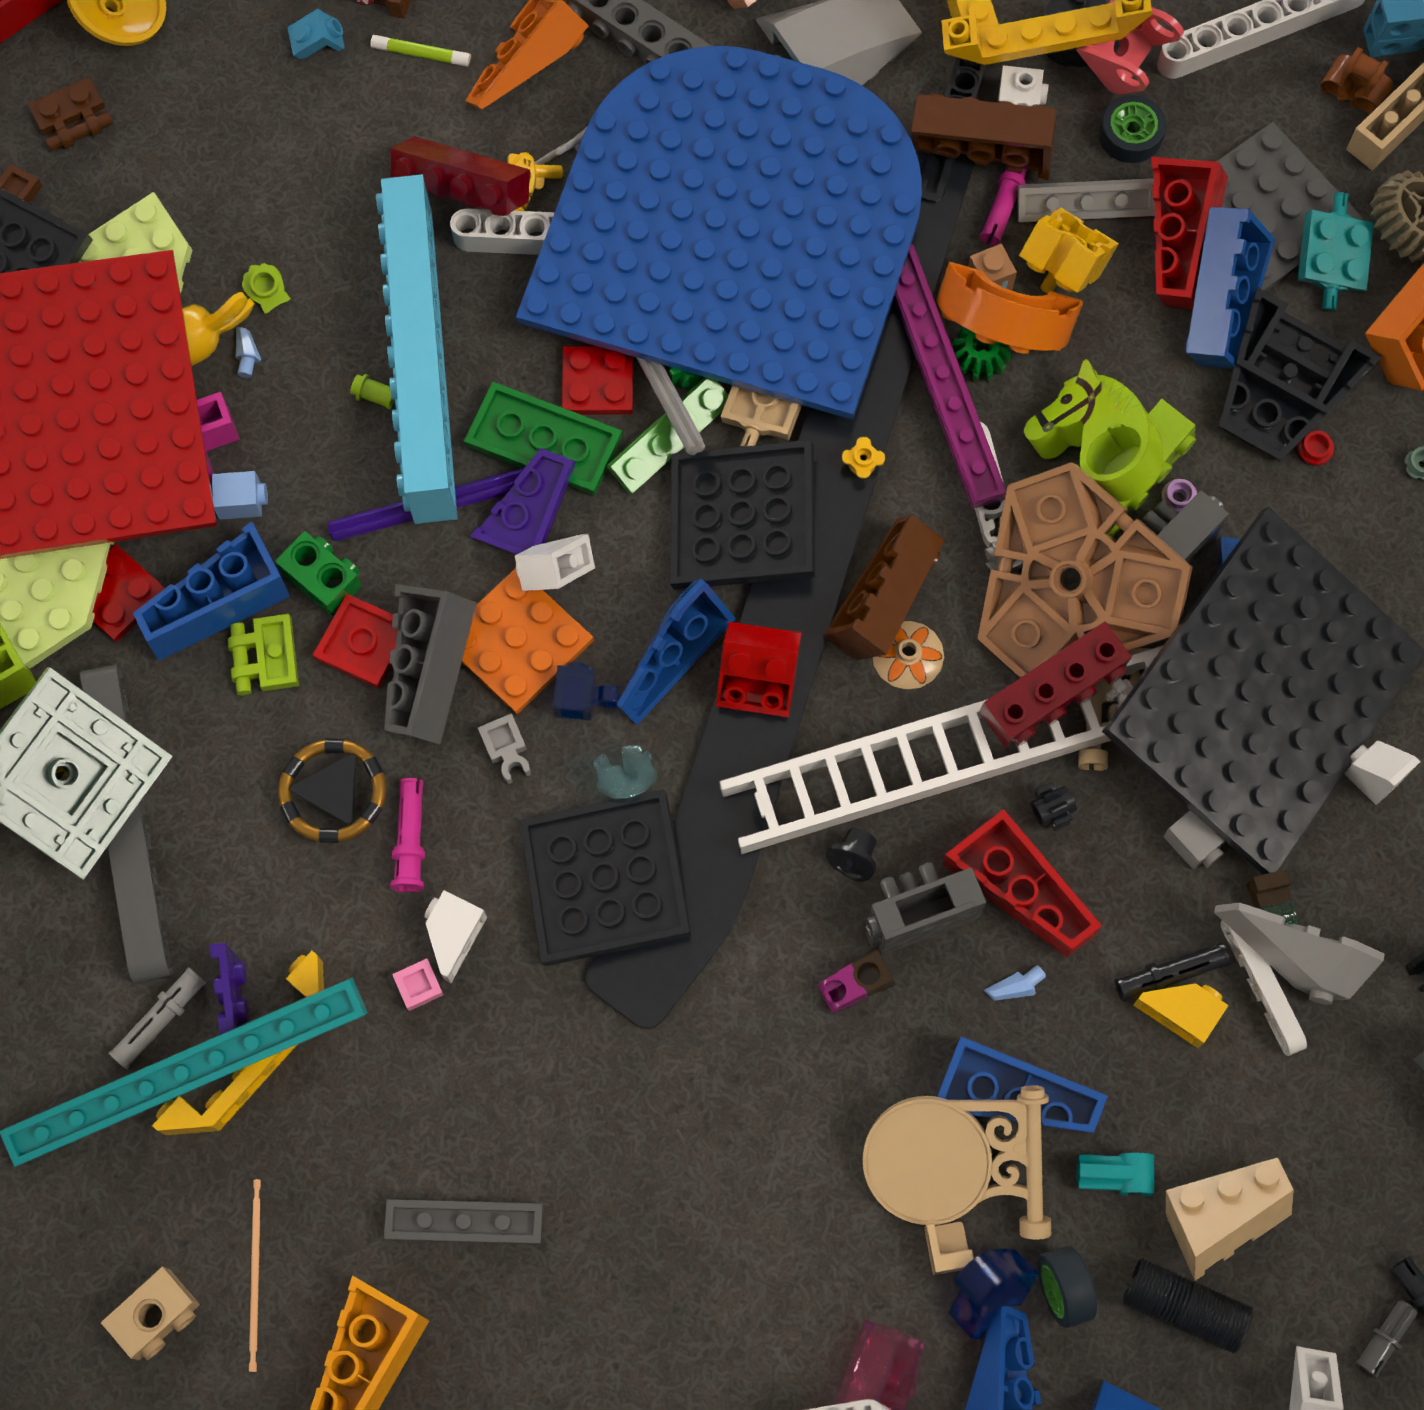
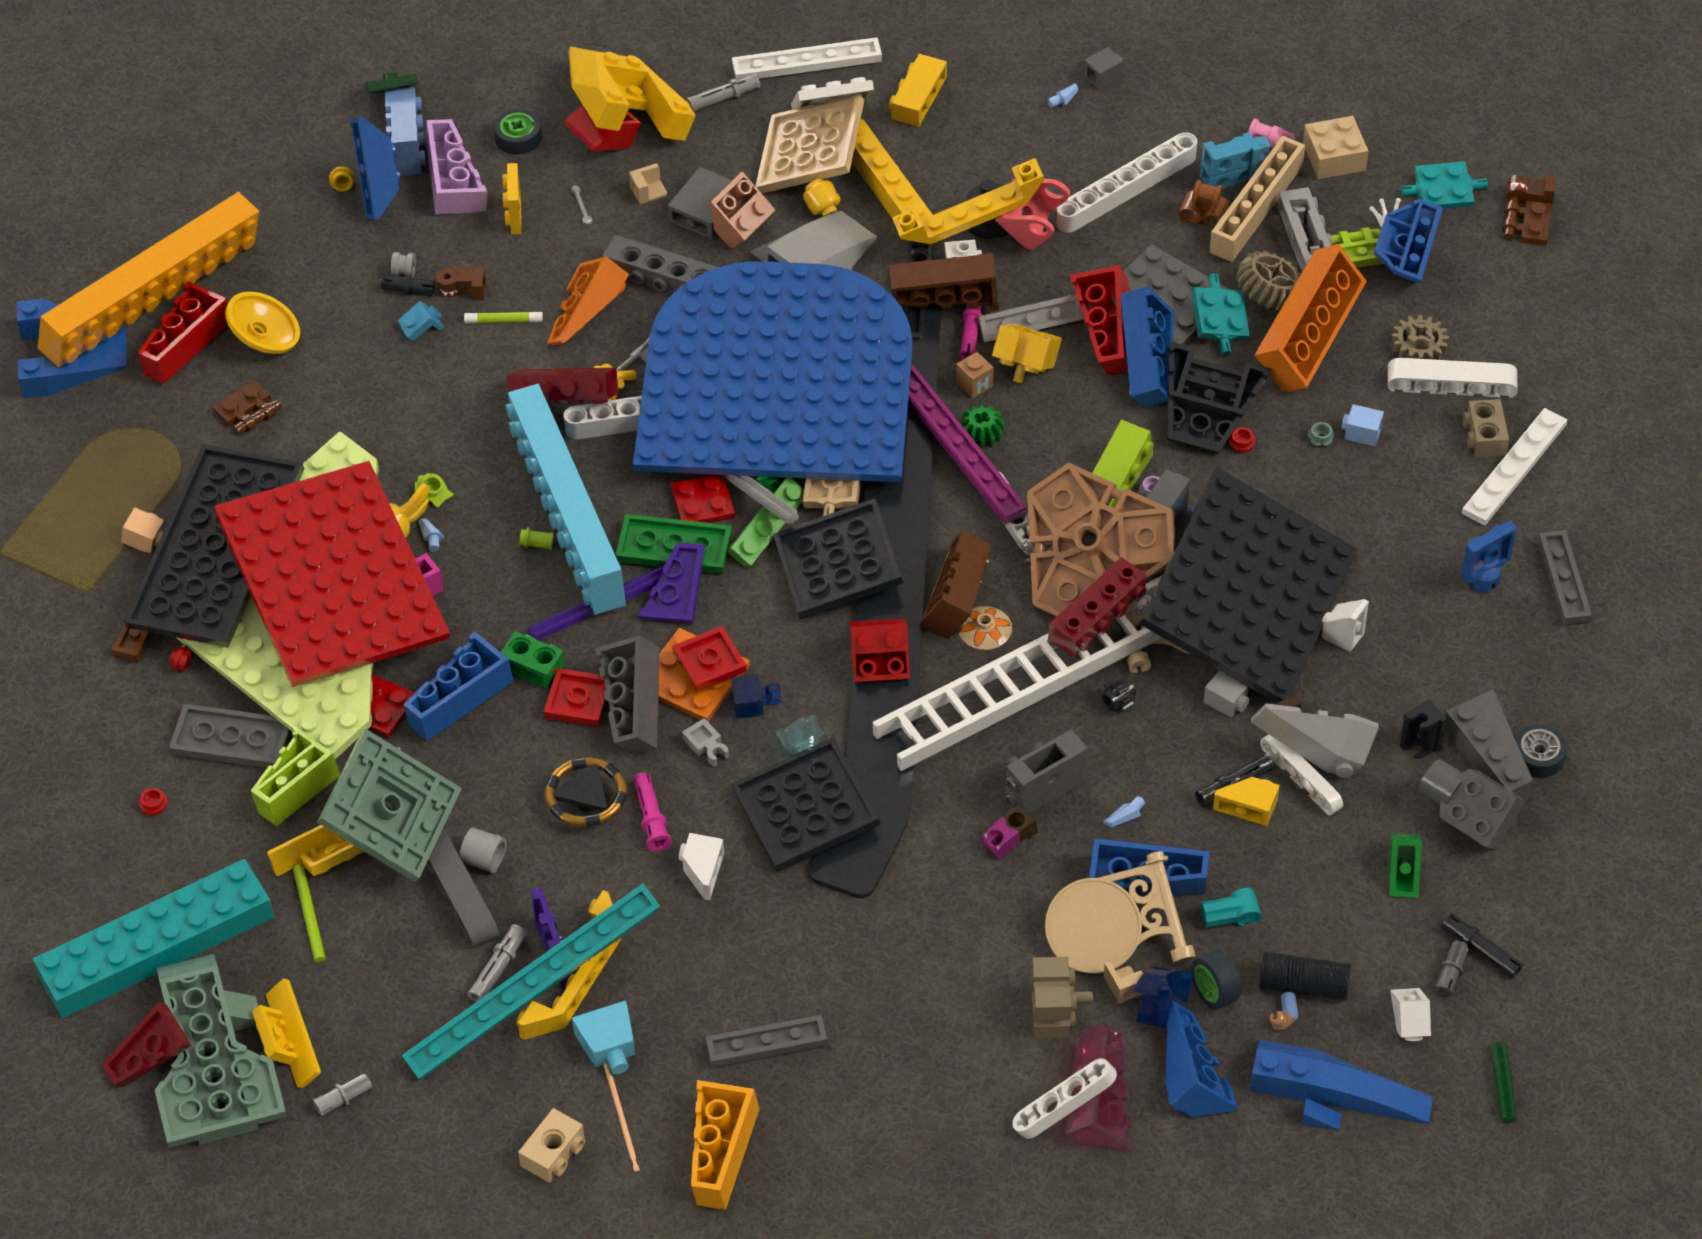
camera: 15 degrees left, 20 degrees down
light blue brick [212,471,268,520] -> none
lime plate [228,614,299,696] -> none
bright pink plate [392,959,444,1011] -> none
white slope [515,534,595,591] -> none
blue wedge [617,579,736,725] -> none
black piece [826,828,877,882] -> none
yellow plate [842,437,885,479] -> none
orange brick [936,261,1083,354] -> none
red wedge [942,809,1102,958] -> none
lime animal [1024,359,1163,502] -> none
wheel [1099,95,1166,164] -> none
tan wedge [1166,1158,1294,1281] -> none
none -> light grey piece [460,828,507,873]
none -> medium azure torso [572,1001,635,1074]
none -> red plate [672,626,747,692]
none -> dark tan brick [1031,957,1093,1038]
none -> arm [1269,992,1298,1031]
none -> green slope [1389,833,1422,898]

